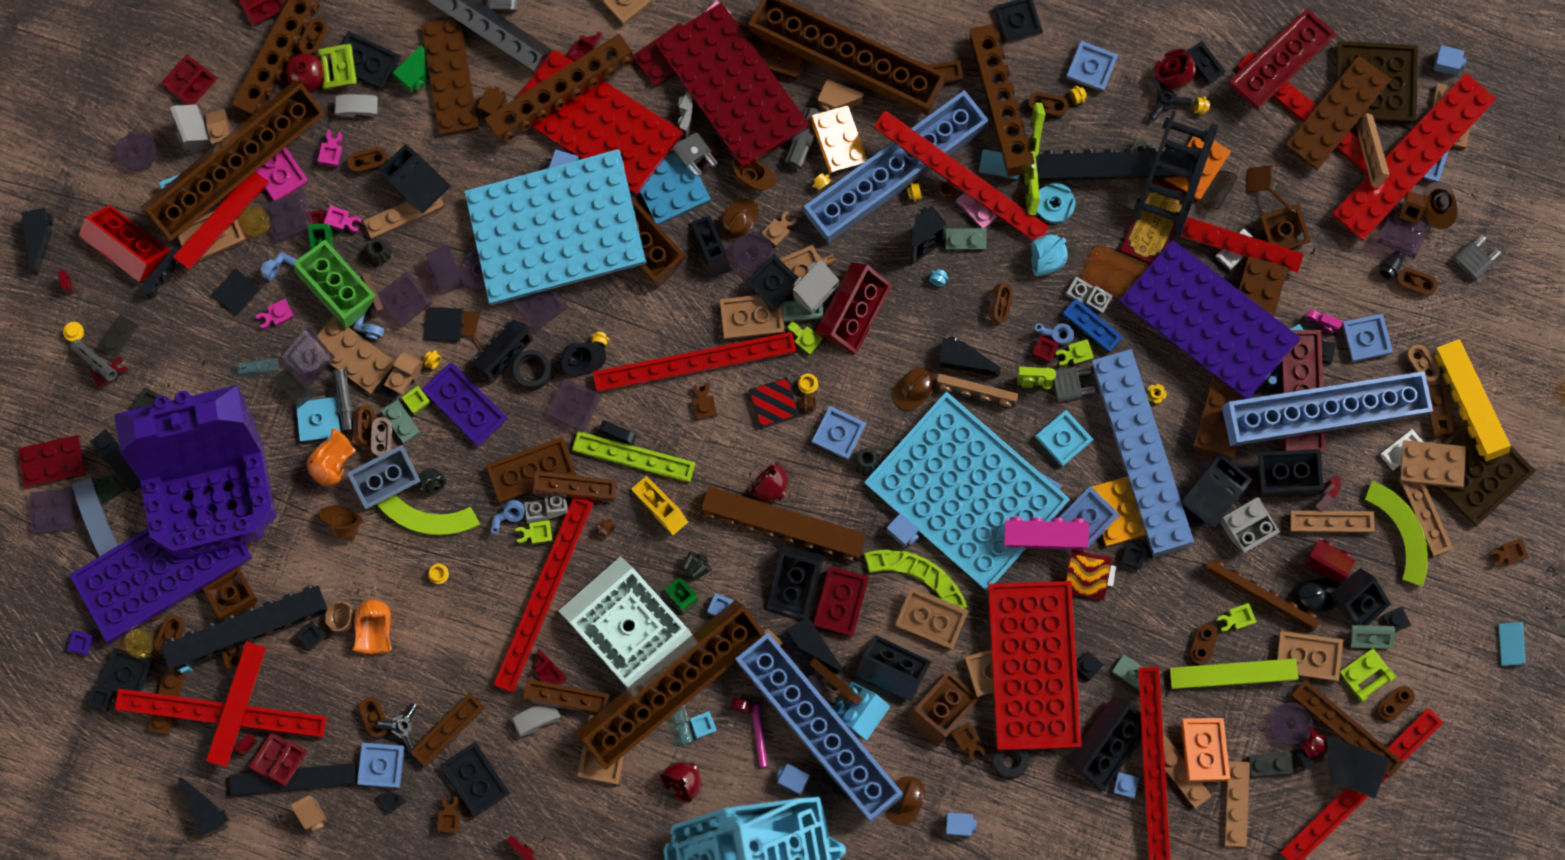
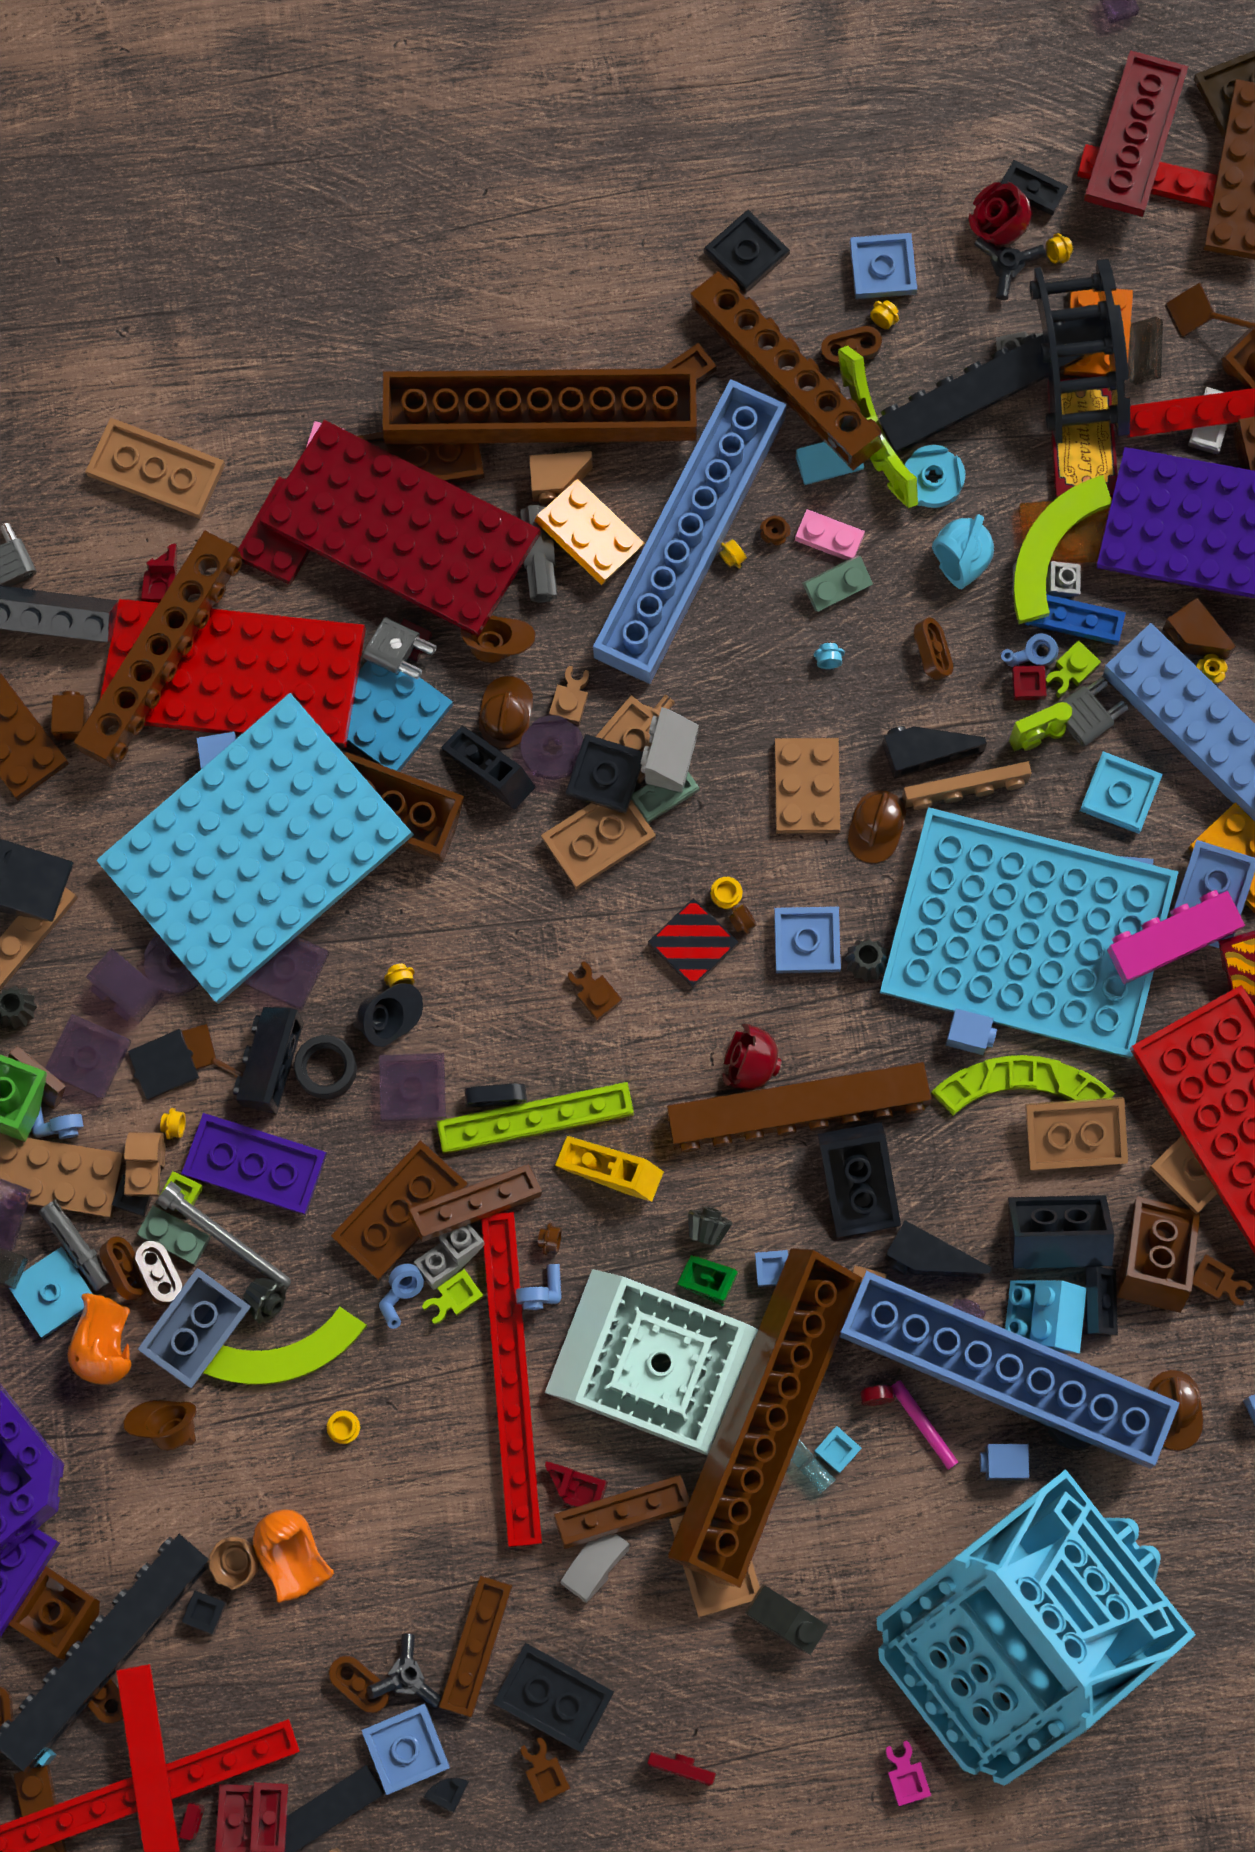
camera: 30 degrees left, 0 degrees up
red plate [593,332,796,393] -> none
dark red cylinder [660,761,702,803] -> none
light grey slope [677,90,693,137] -> none
lime plate [787,321,823,355] -> none
reddish brown plate [810,658,863,706] -> none
yellow plate [812,173,831,191] -> none
dark red plate [813,566,869,637] -> none
dark red slope [815,262,892,354] -> none
red plate [873,110,1049,241] -> none
black slope [910,206,947,265] -> none
none -> dark grey piece [156,1181,291,1288]
none -> medium blue plate [516,1264,561,1310]
none -> pearl dark grey slope [745,1584,828,1655]
none -> medium nougat plate [775,738,840,834]
none -> lime tile [1013,475,1112,624]
none -> black plate [1085,1266,1118,1337]
none -> reddish brown slope [1163,598,1236,660]

